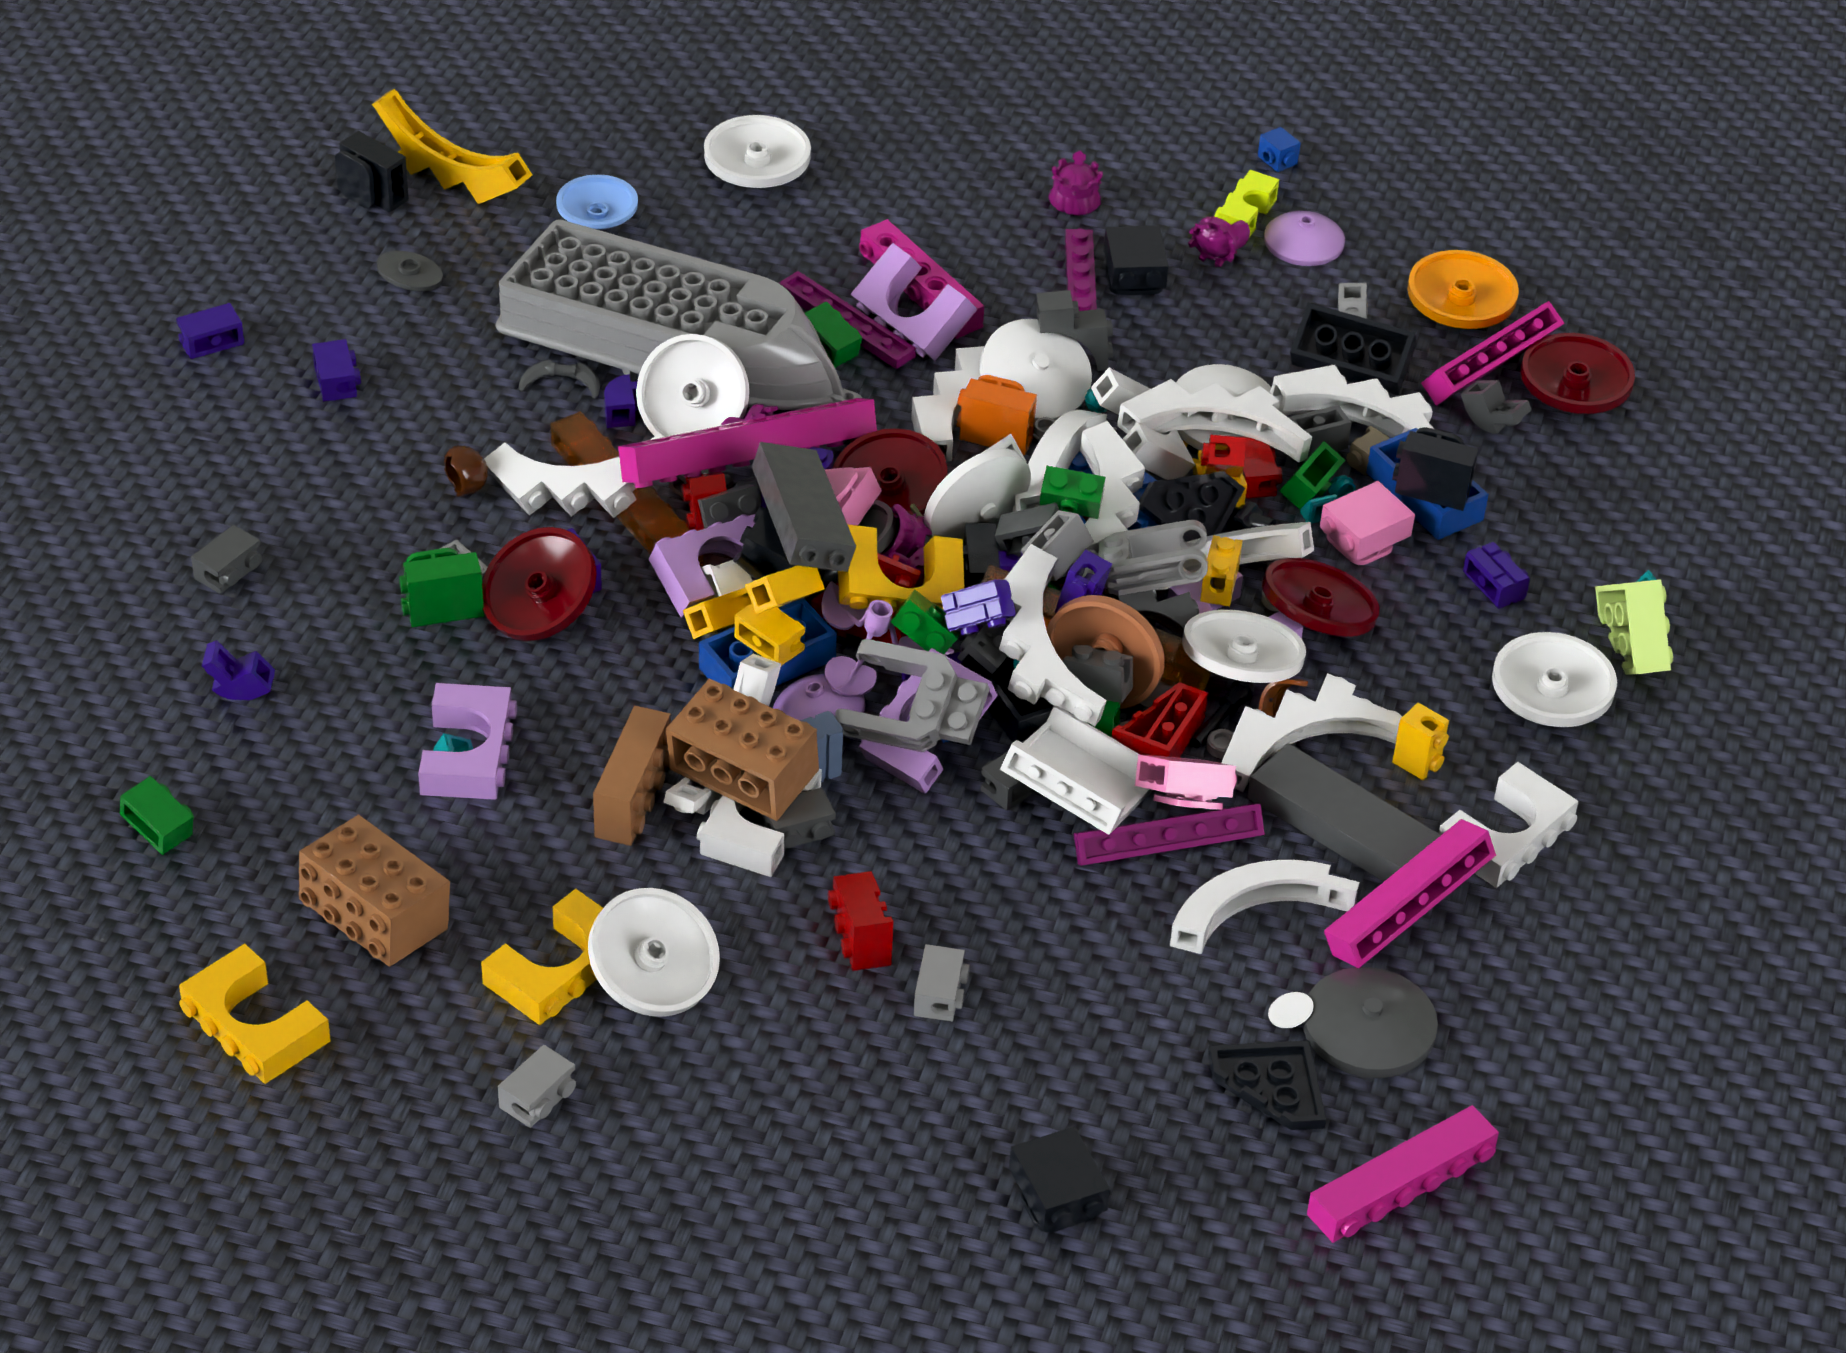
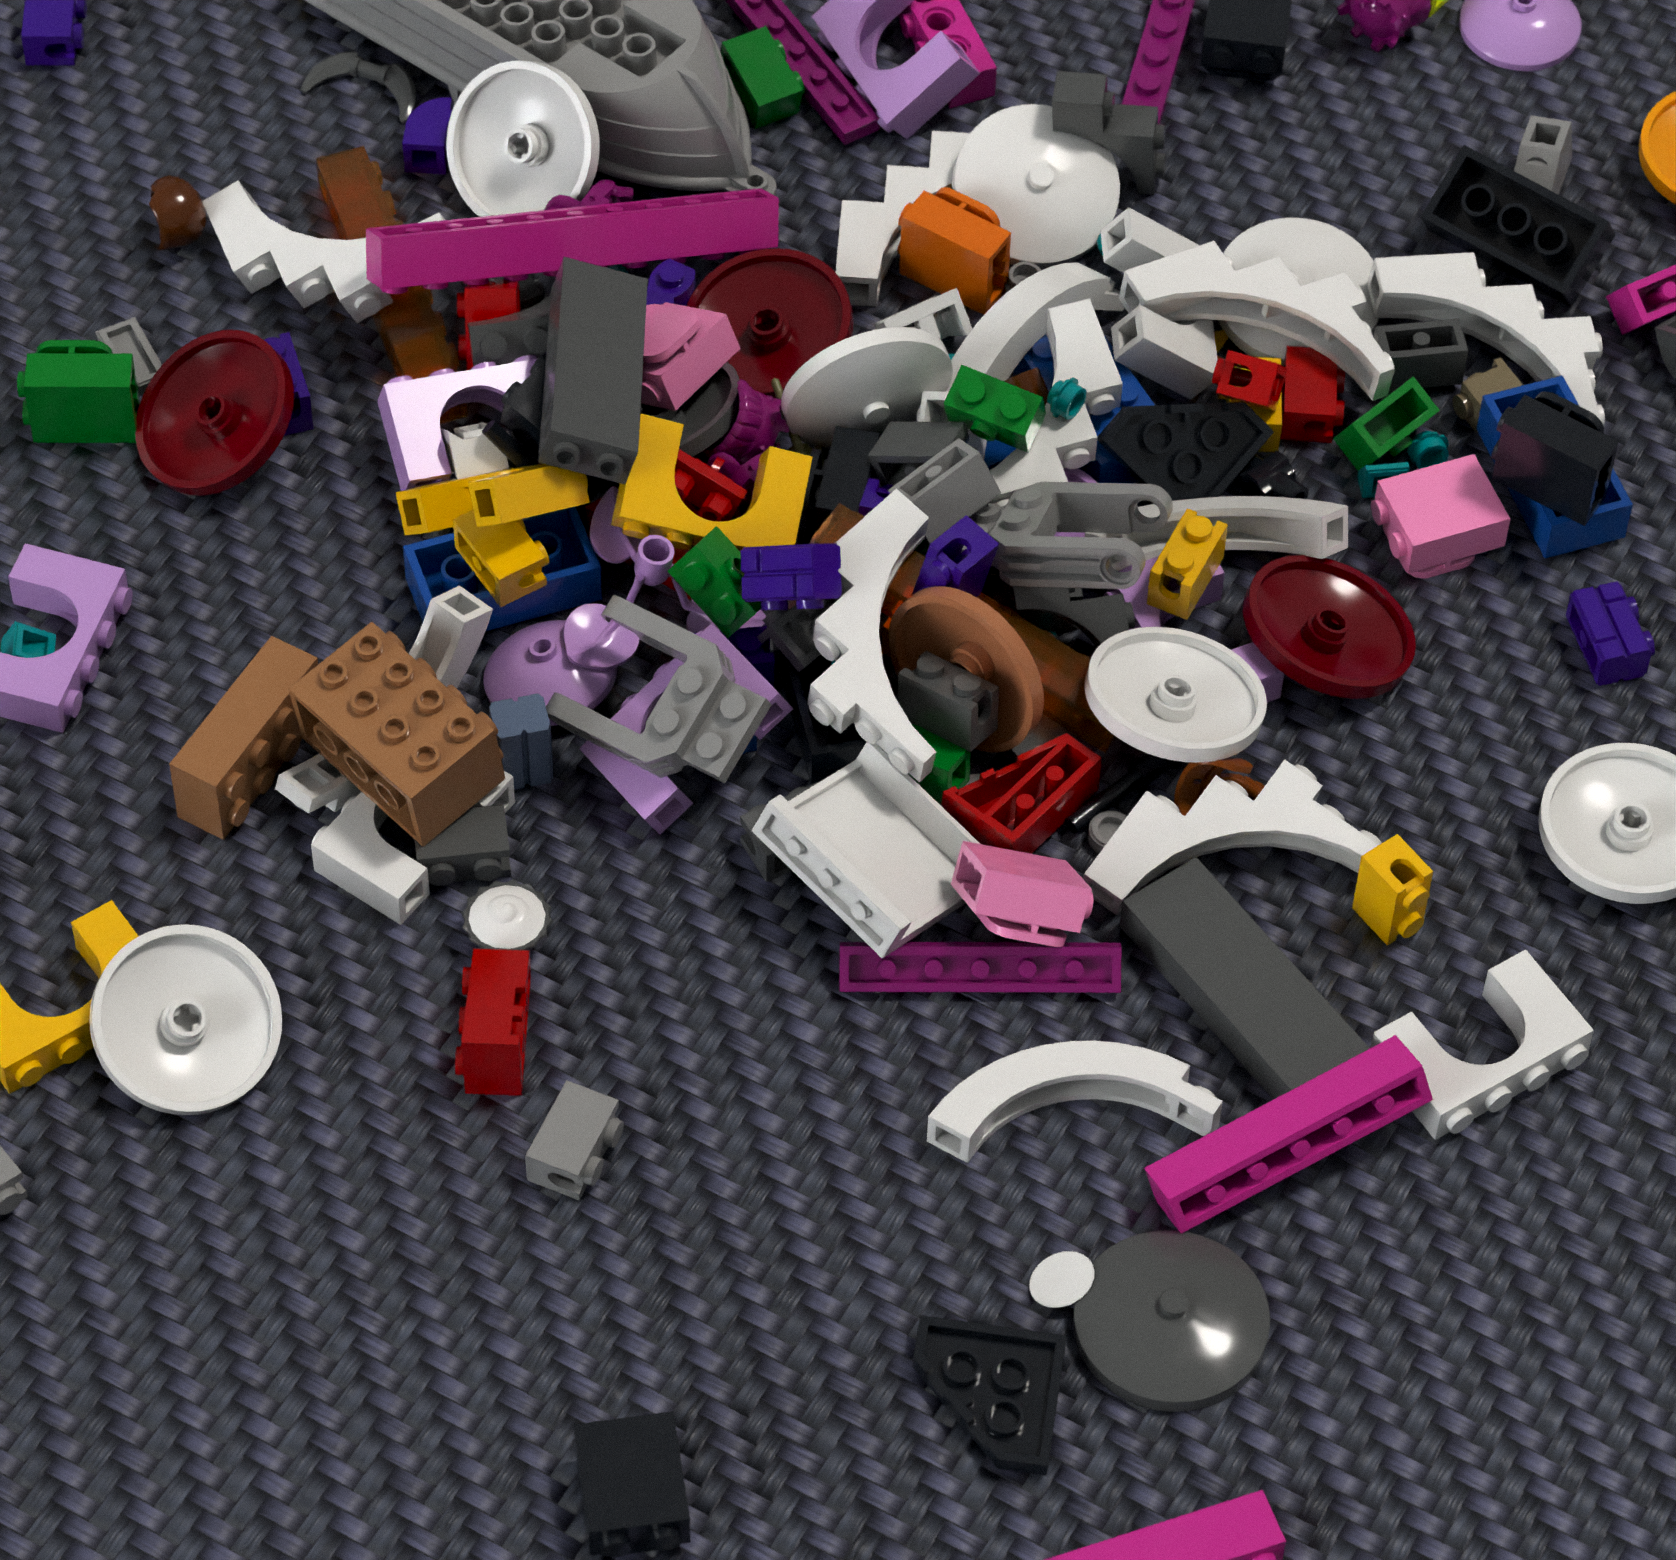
camera: 15 degrees right, 10 degrees up
none -> white piece [461,879,553,950]
none -> teal plate [1047,377,1087,420]

